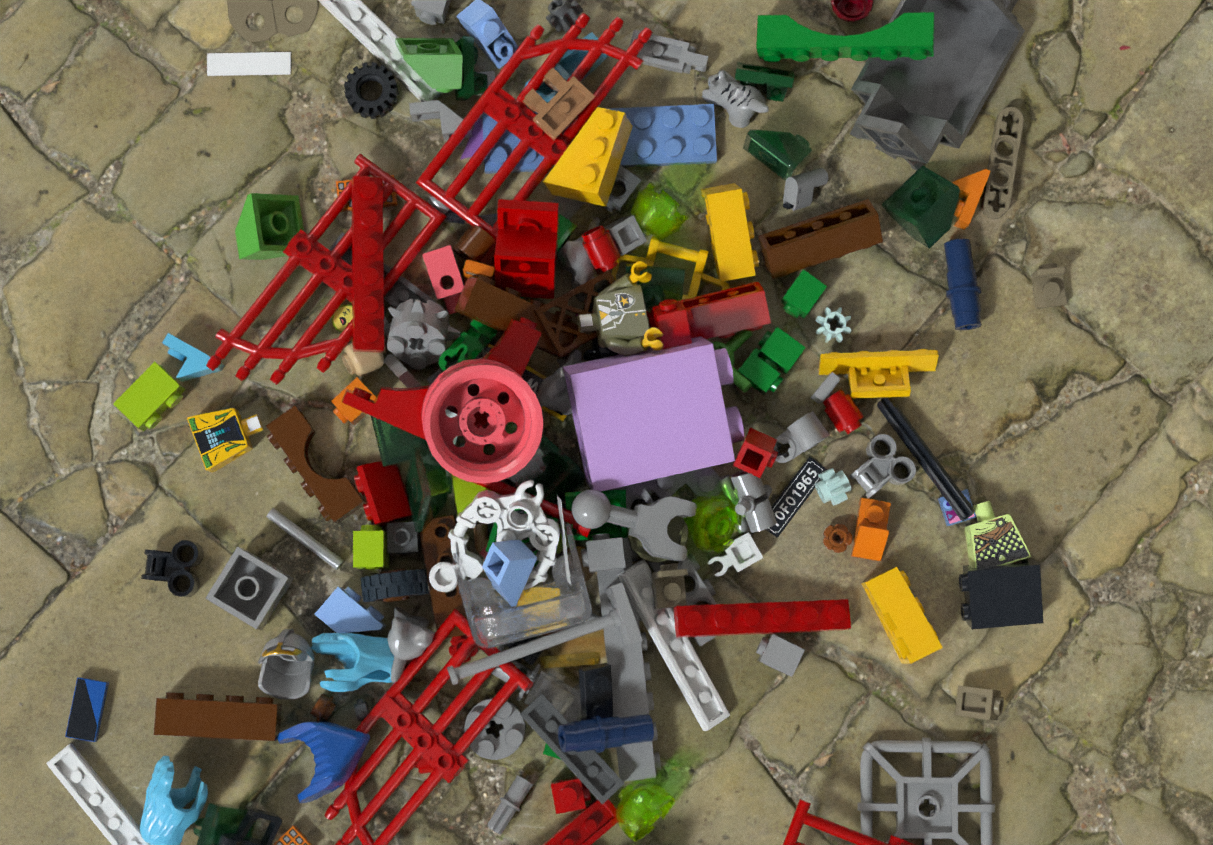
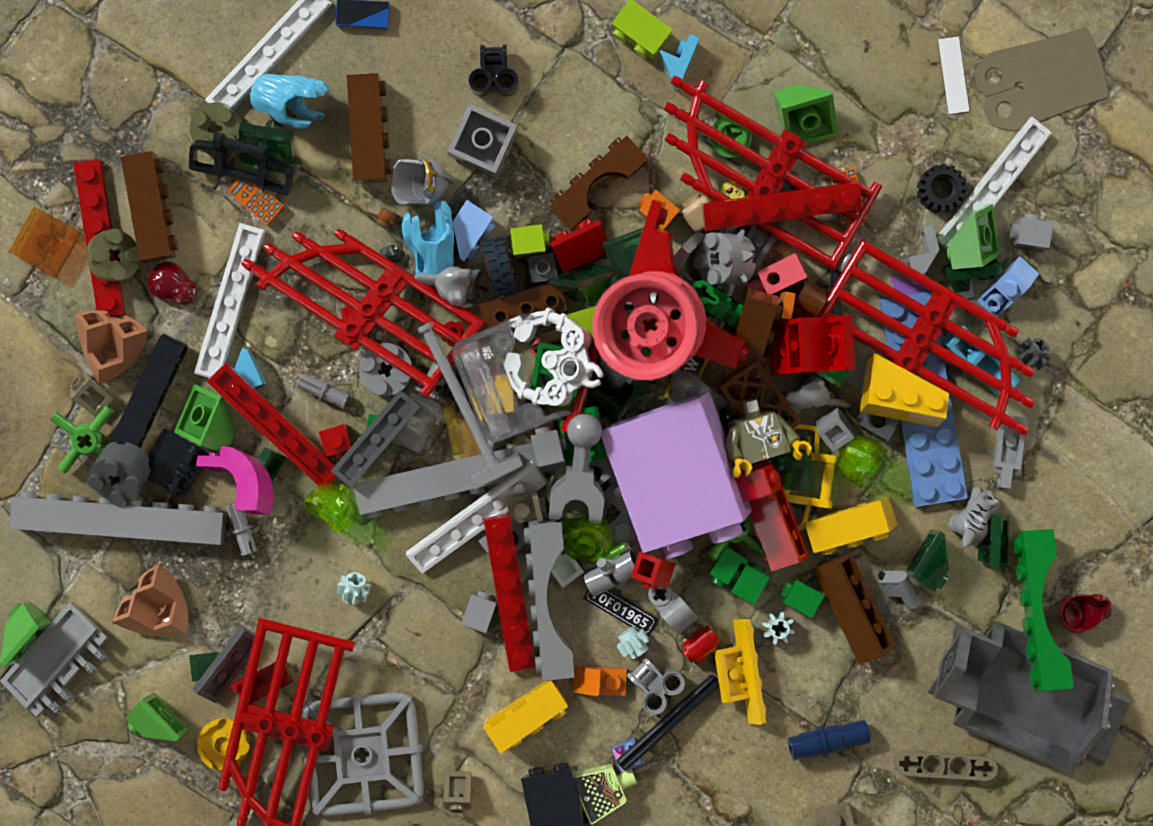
camera: 90 degrees right, 5 degrees up
torso [187,408,264,473] -> none
light grey bar [266,508,344,570] -> none
blue animal [277,722,370,803] -> none
white tile [429,562,460,592] -> none
light blue slope [482,539,537,607] -> none
medium nougat plate [523,68,595,140] -> none
white sticker [557,495,571,586] -> none
dark blue piece [558,714,654,753] -> none
black hinge [579,663,613,721] -> none
red brick [582,225,621,272] -> none
light grey tile [810,372,840,404] -> none
dark orange plate [823,523,852,553] -> none
clear green slope [881,165,960,249] -> none
orange slope [943,169,991,230] -> none
none -> light aqua gear [336,572,371,605]
none -> light grey arch [524,518,574,681]
none -> bright green gear [710,117,752,158]

